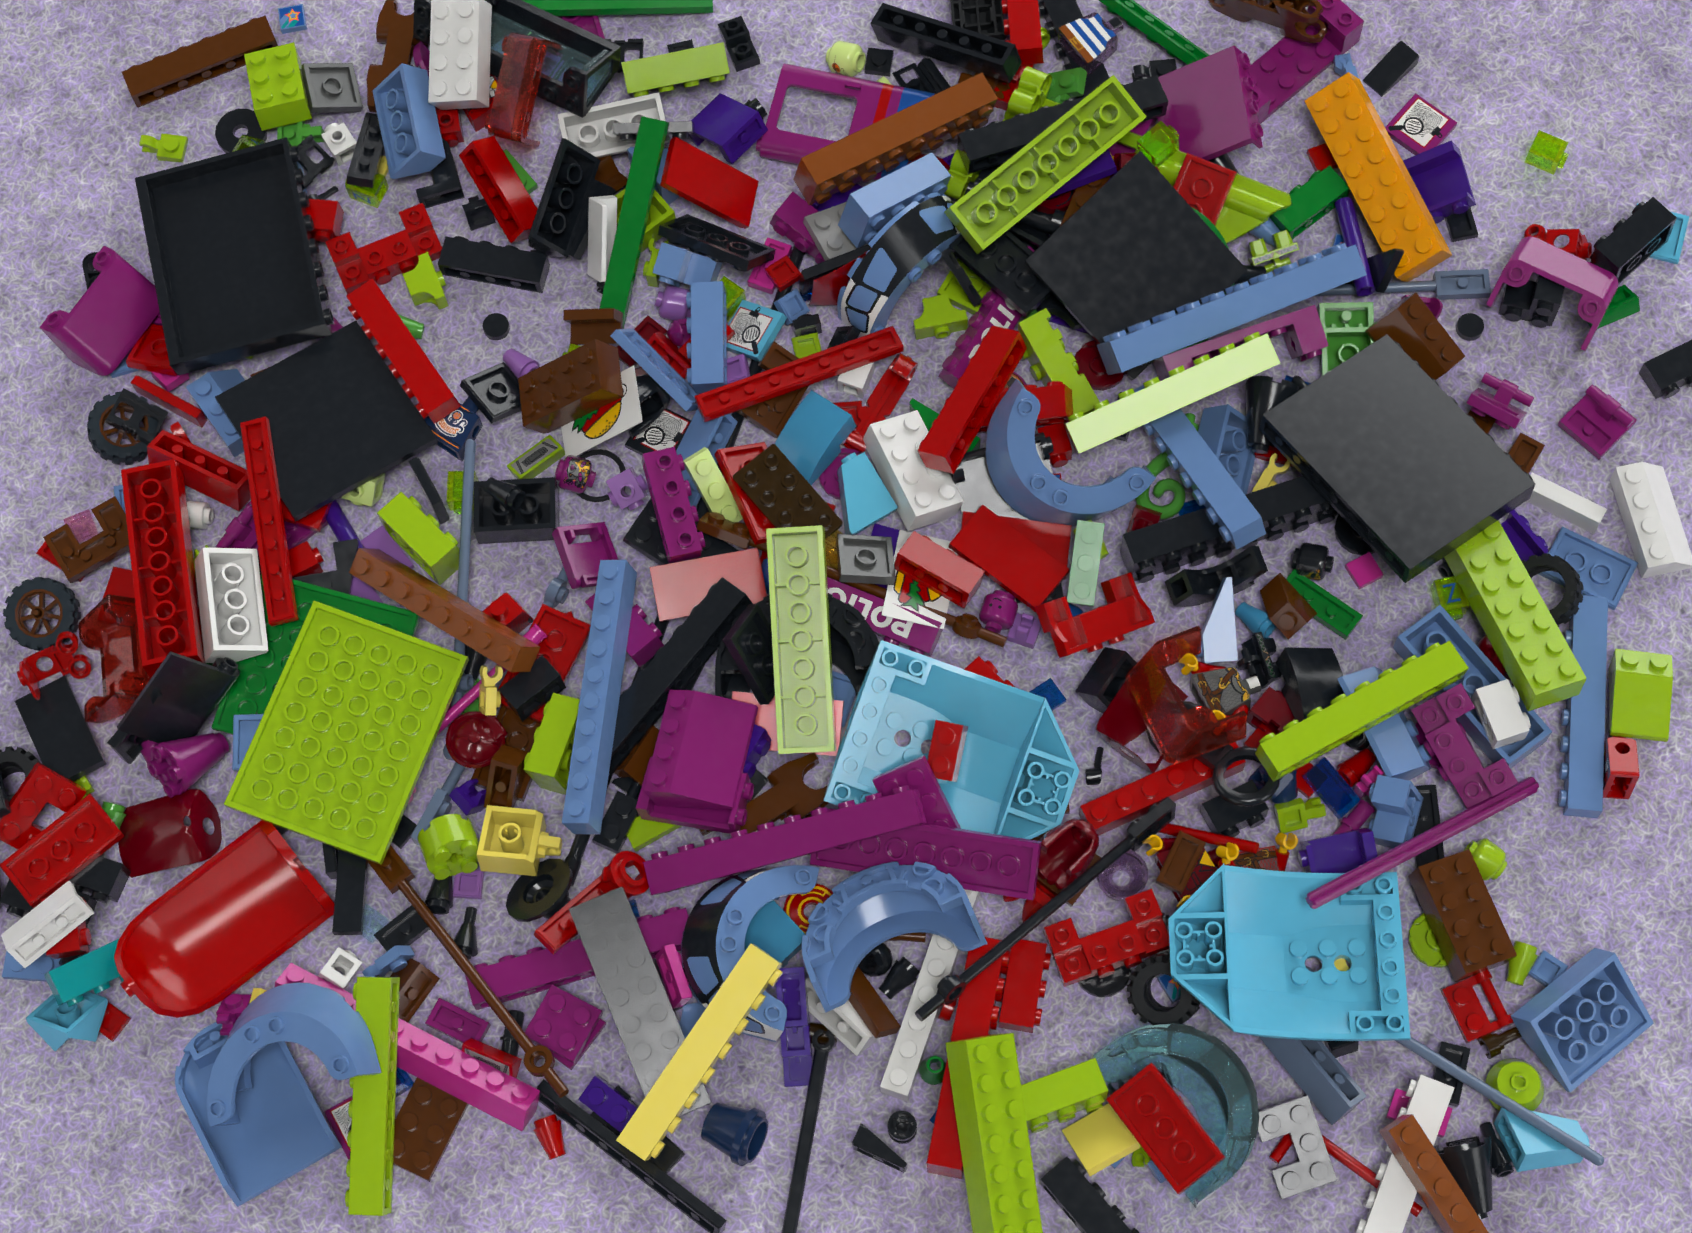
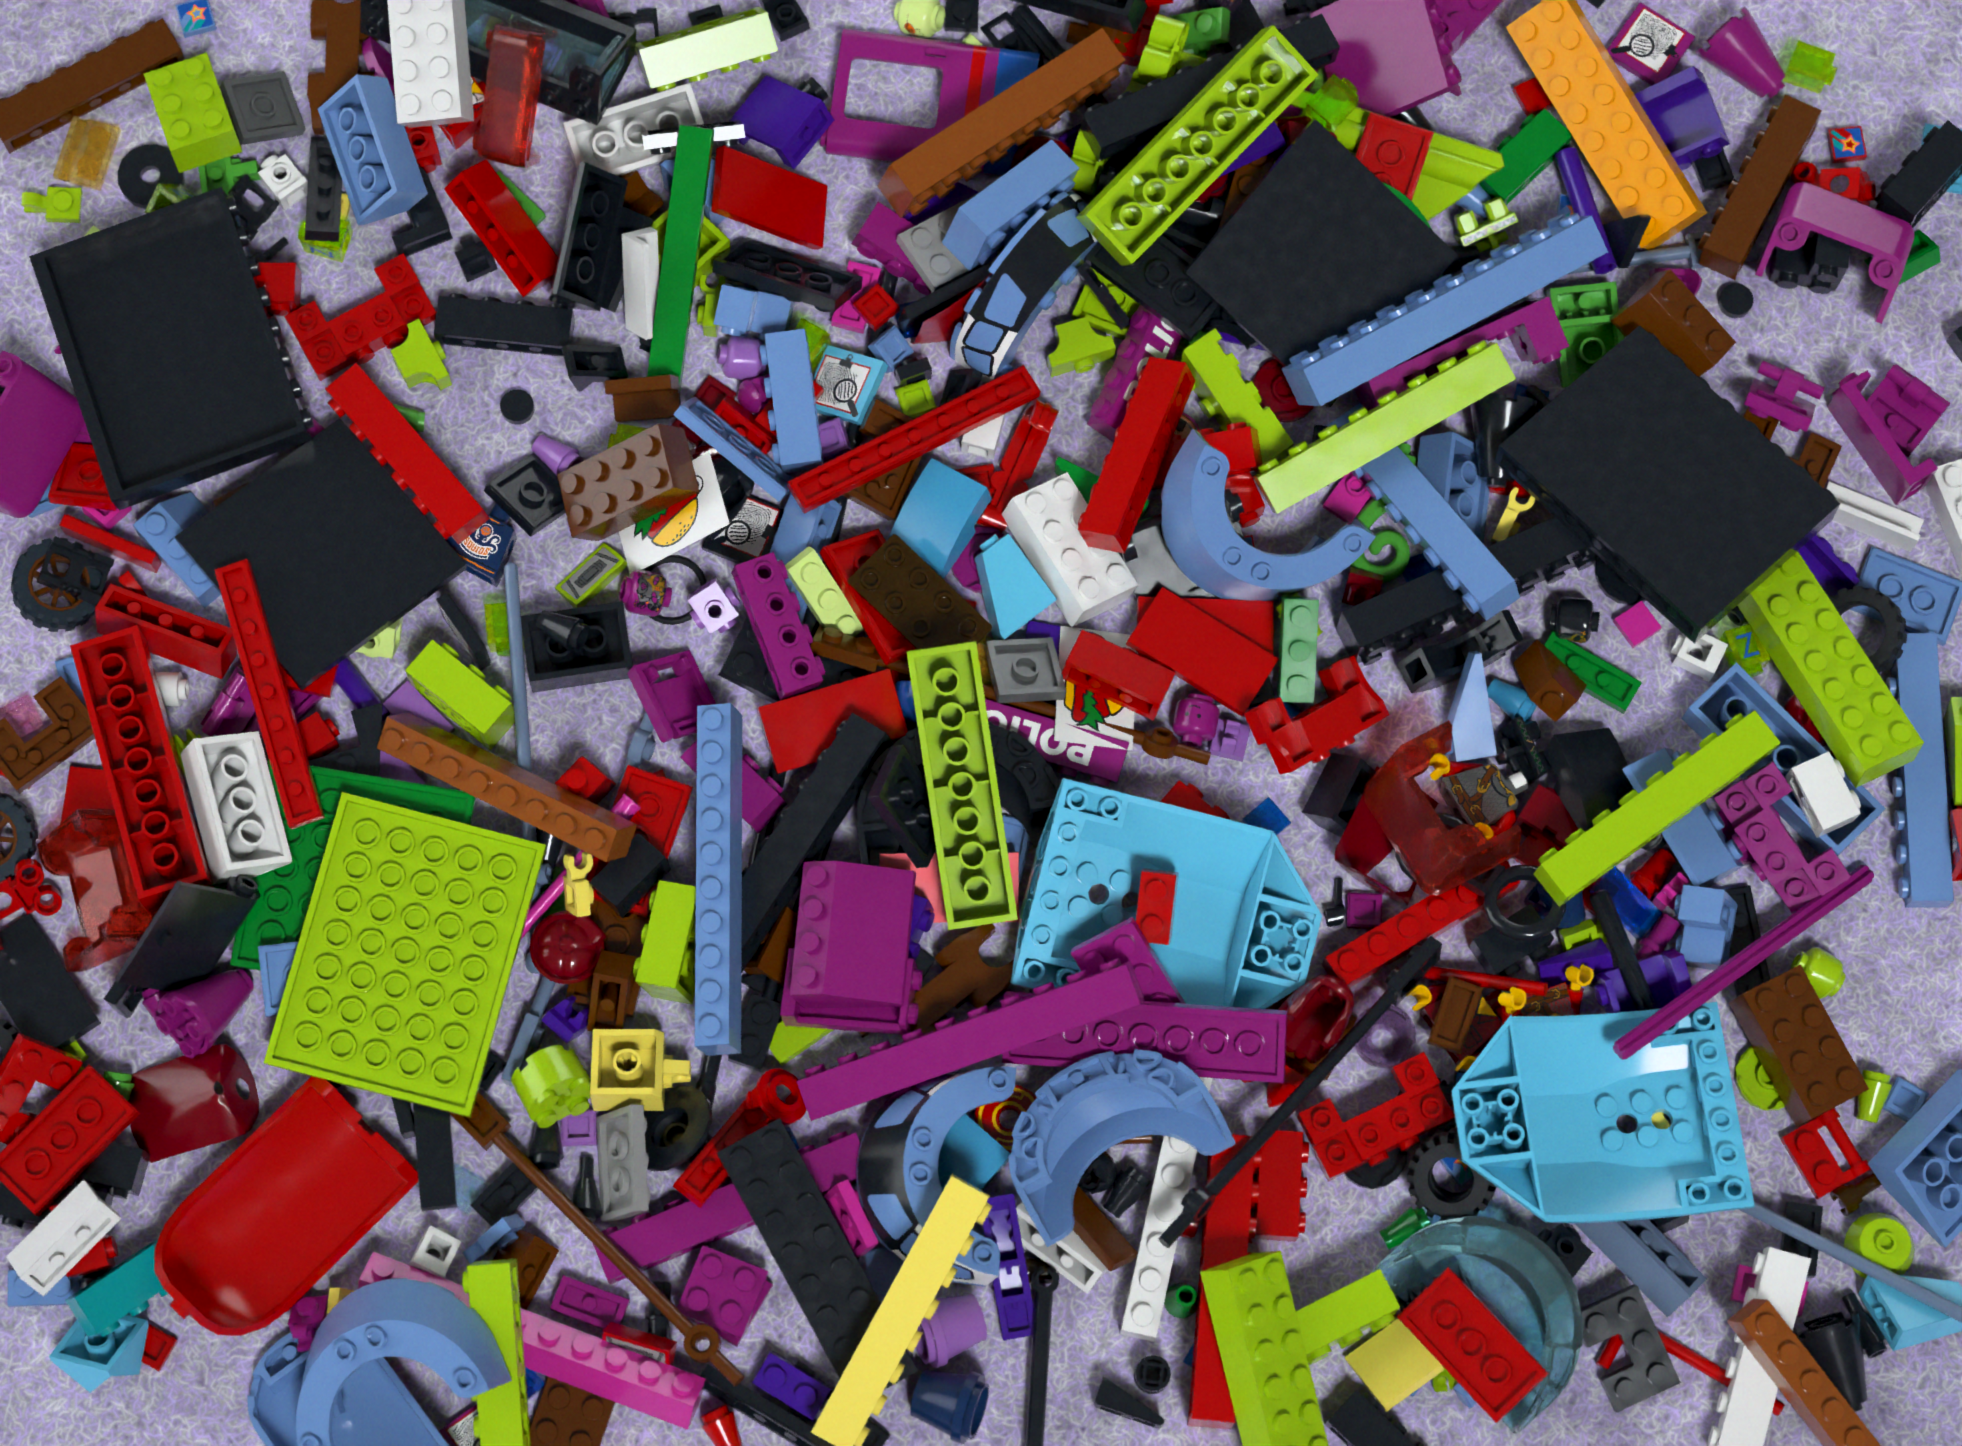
camera: 15 degrees left, 5 degrees up
none -> clear yellow plate [53,116,121,191]
none -> black slope [562,345,628,391]
none -> light grey plate [596,1104,651,1222]
none -> medium lavender piece [915,1294,987,1368]
none -> dark pink plate [1323,472,1371,525]
none -> magenta tile [1346,892,1382,929]
none -> green cone [1379,1206,1434,1250]
none -> black brick [1536,1224,1593,1279]
none -> dark purple slope [1537,938,1614,988]
none -> black axle [1589,889,1658,1011]
none -> white brick [1670,634,1728,682]
none -> magenta cone [1696,6,1786,99]
none -> reddish brown brick [1697,95,1822,280]
none -> tile [1827,126,1867,164]
none -> magenta panel [1827,370,1938,505]

